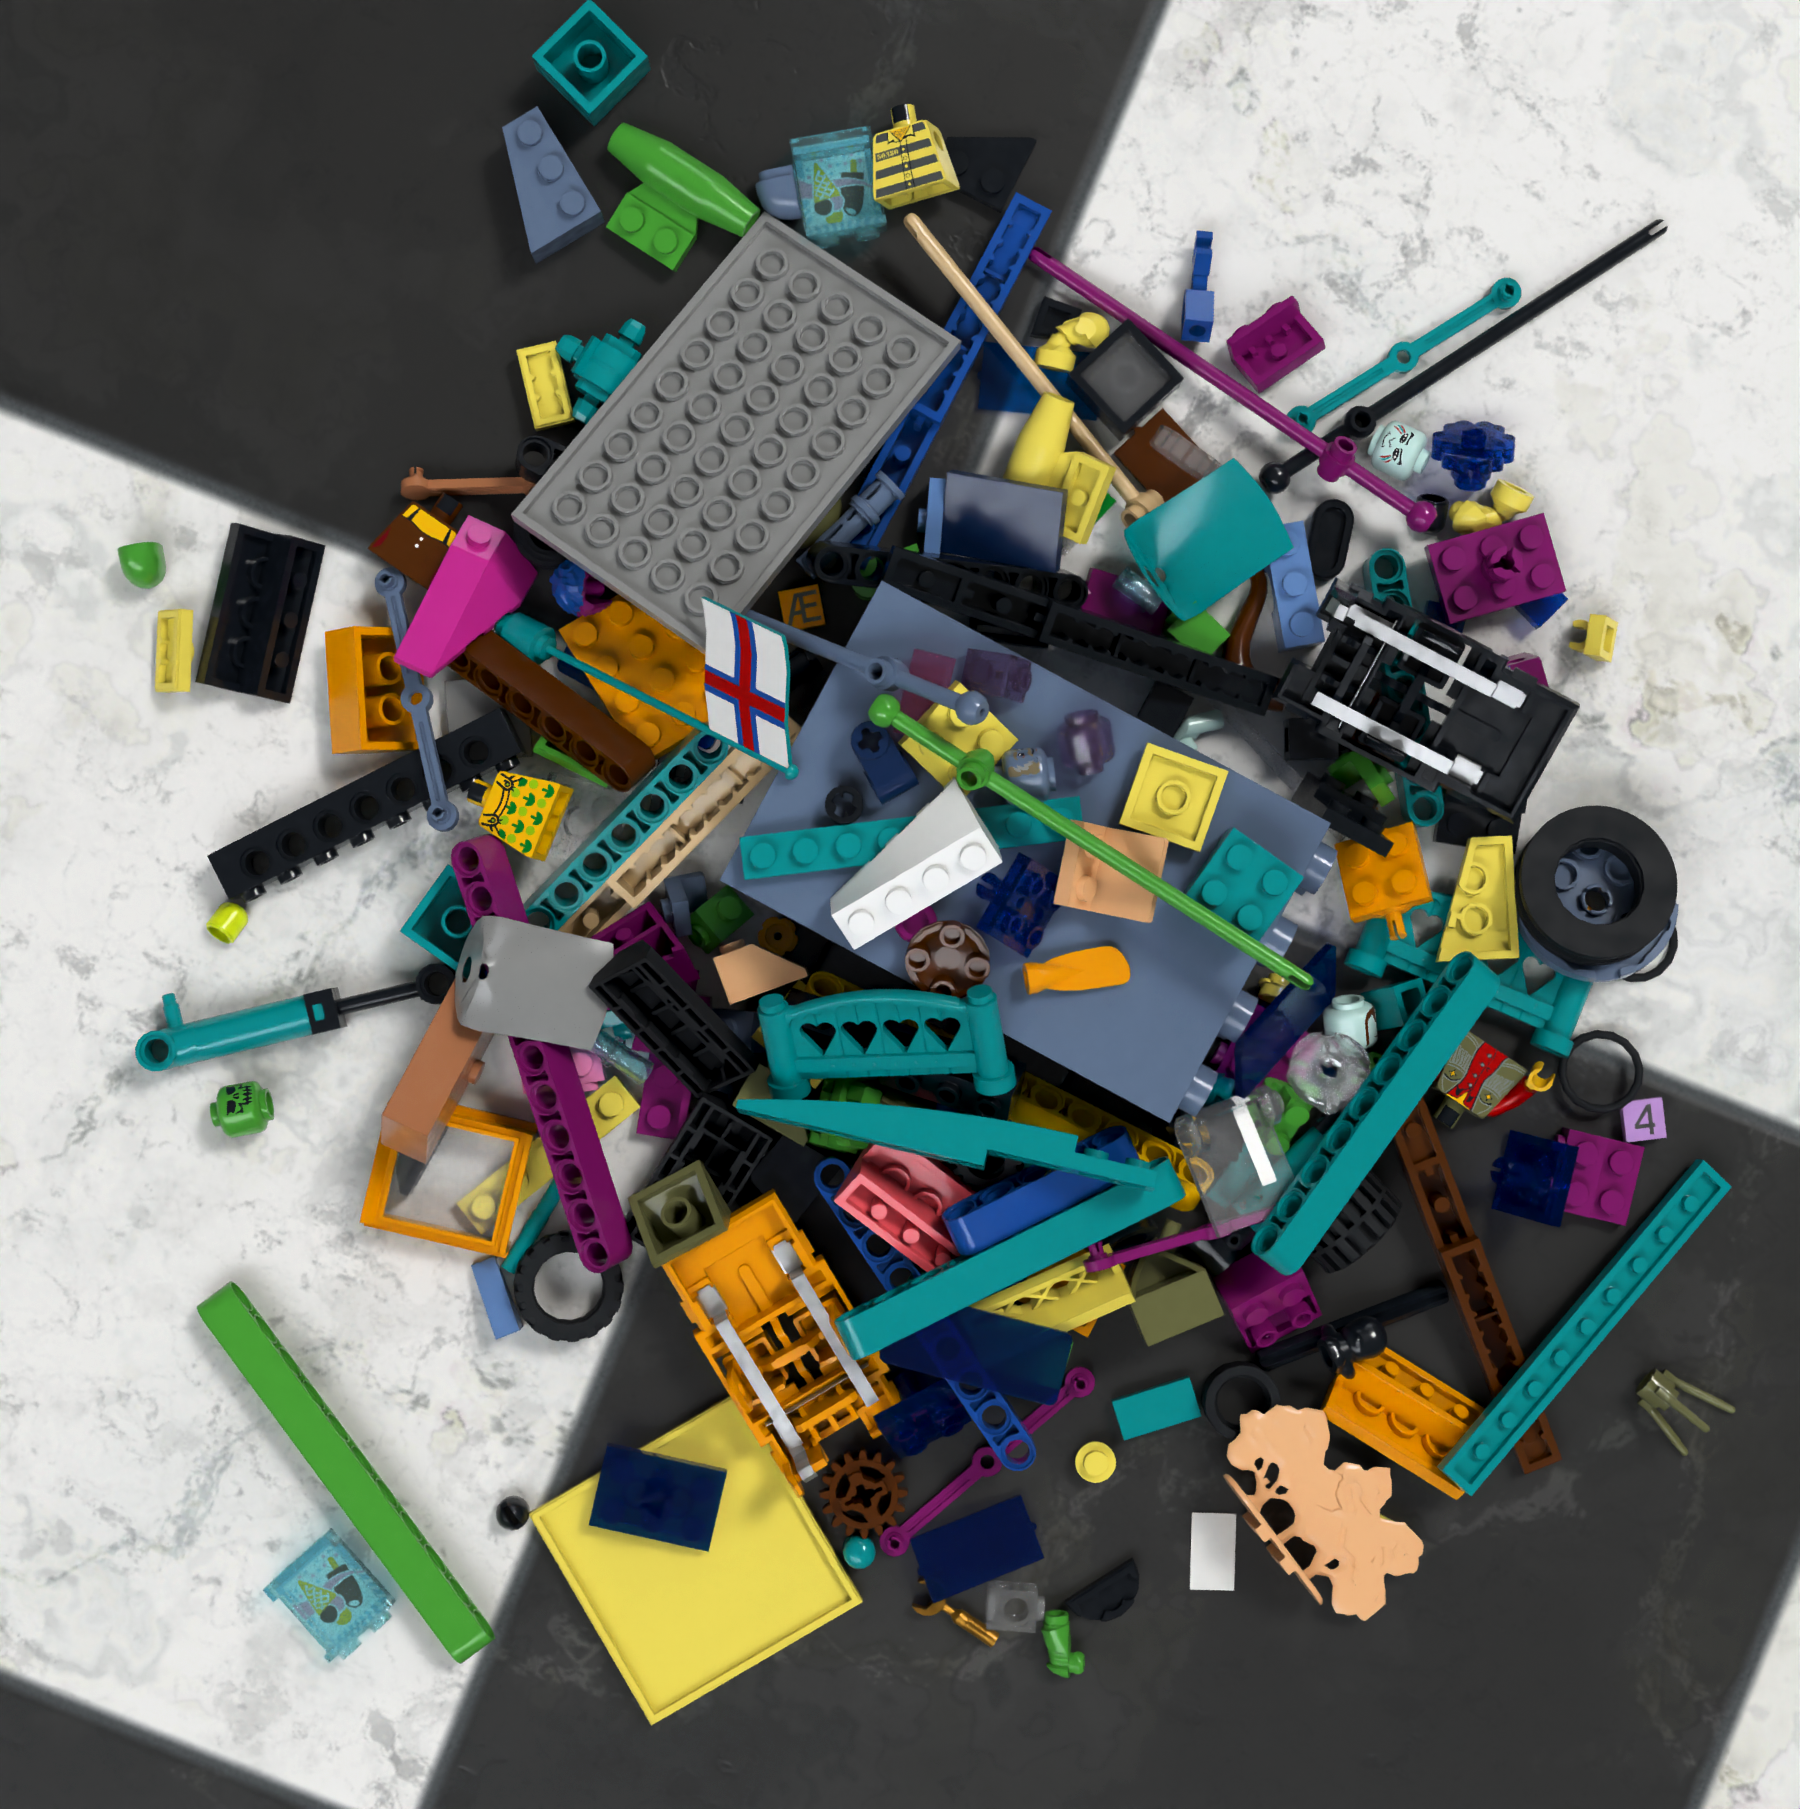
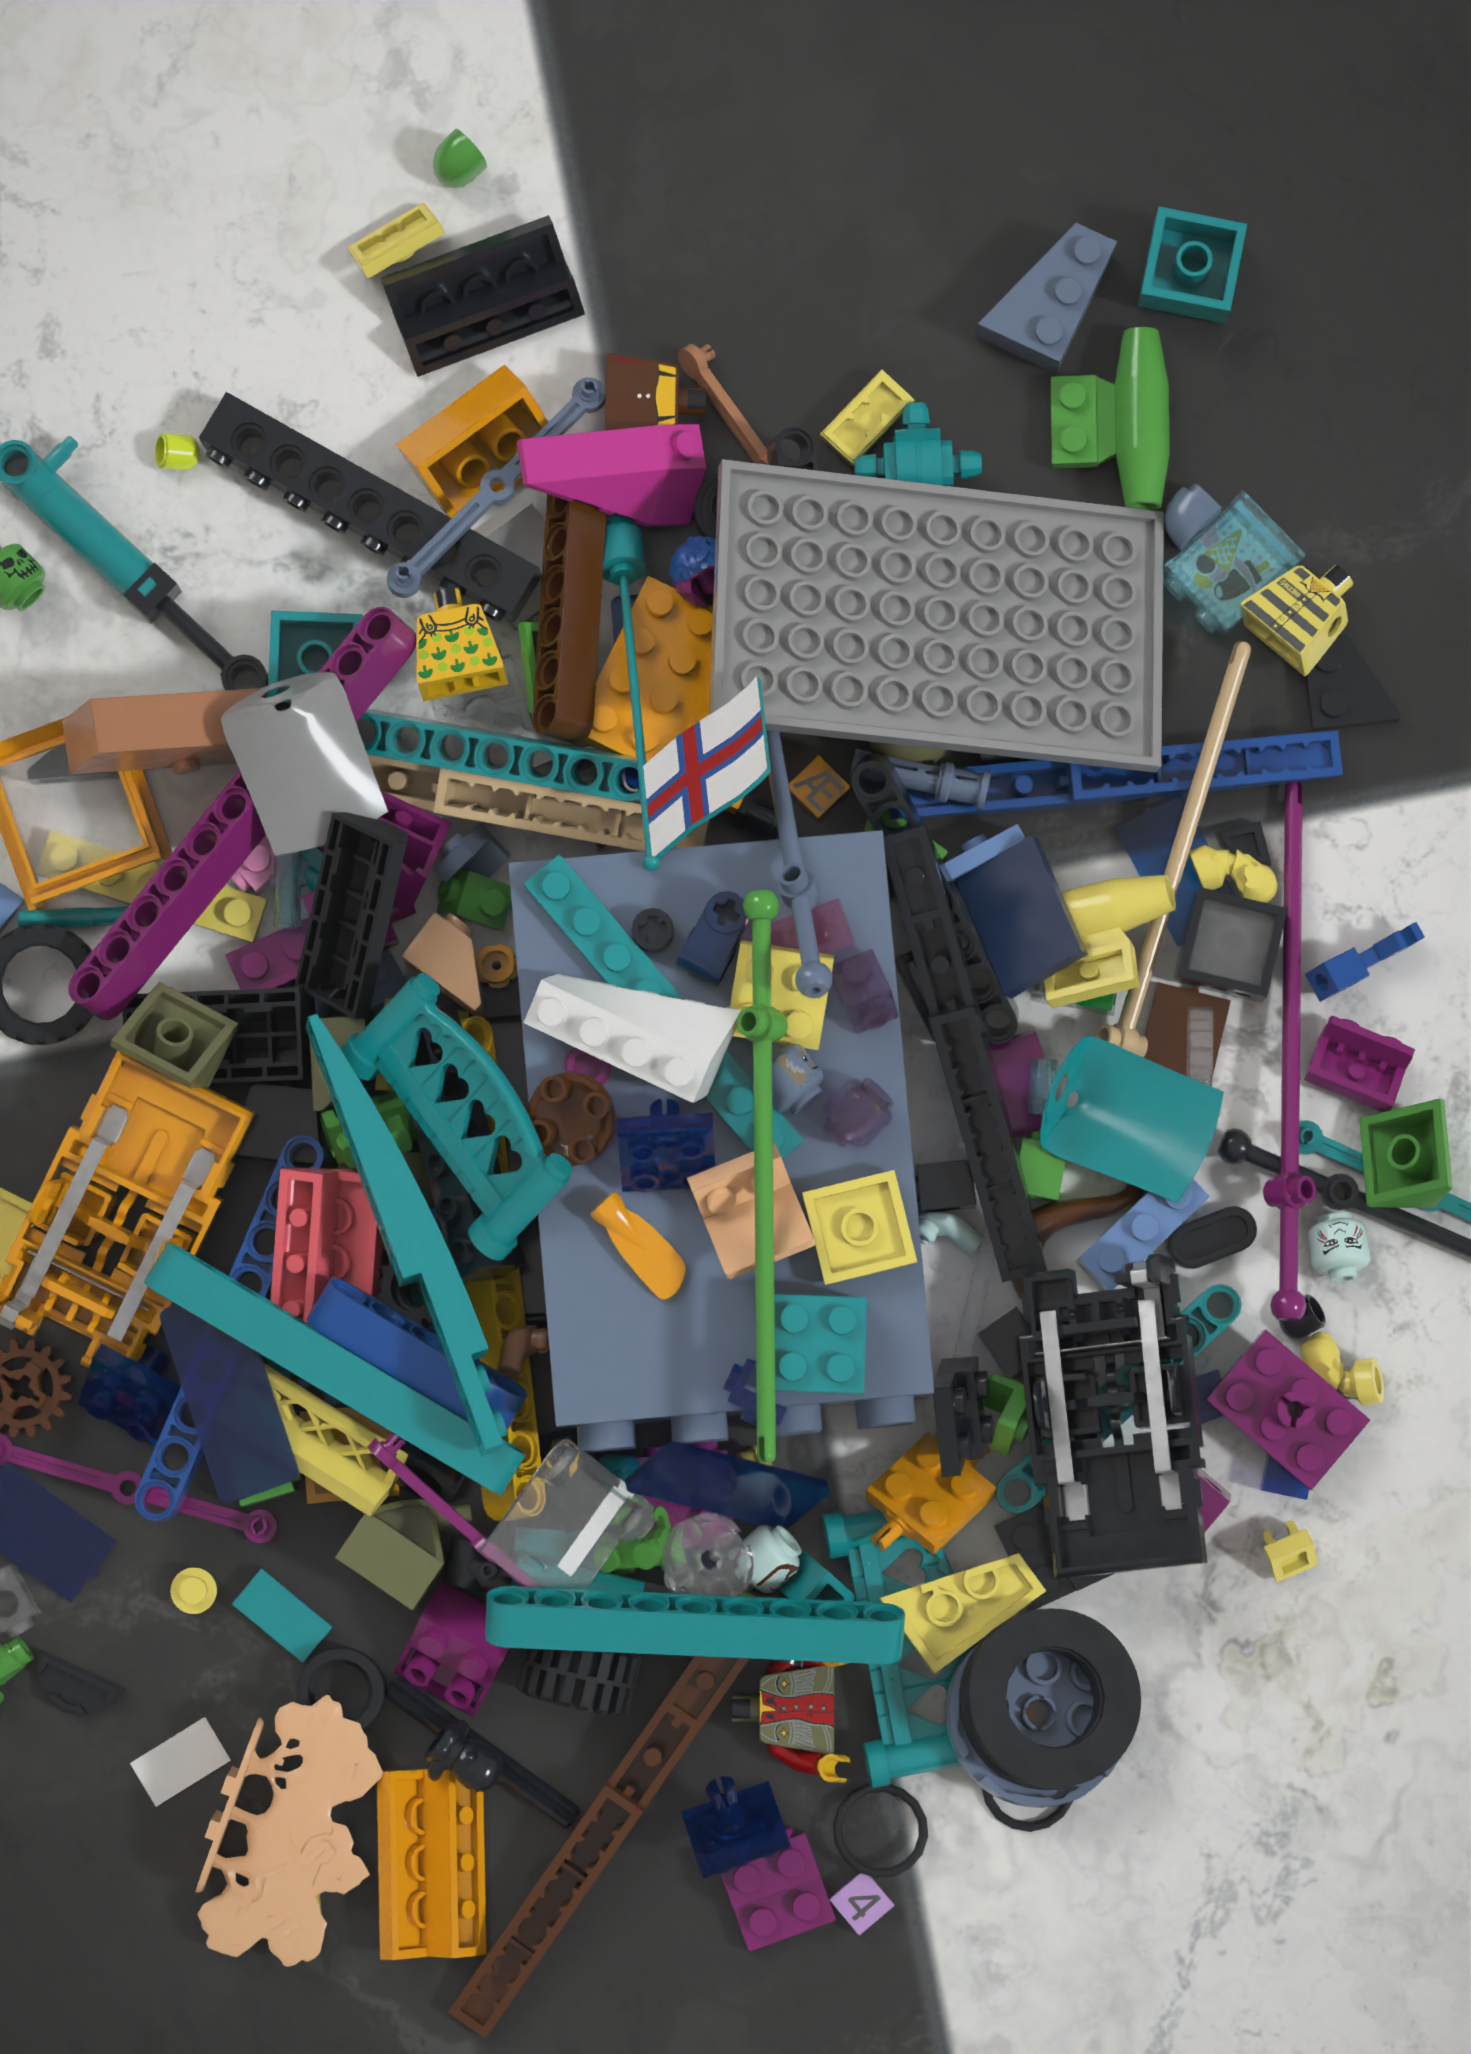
camera: 55 degrees right, 5 degrees down
clear blue plant [1431,420,1515,491] -> none
teal plate [1437,1159,1732,1496] -> none
none -> nougat arm [497,1325,549,1378]
none -> clear blue bracket [723,1358,787,1427]
none -> bright green slope [1359,1098,1453,1208]

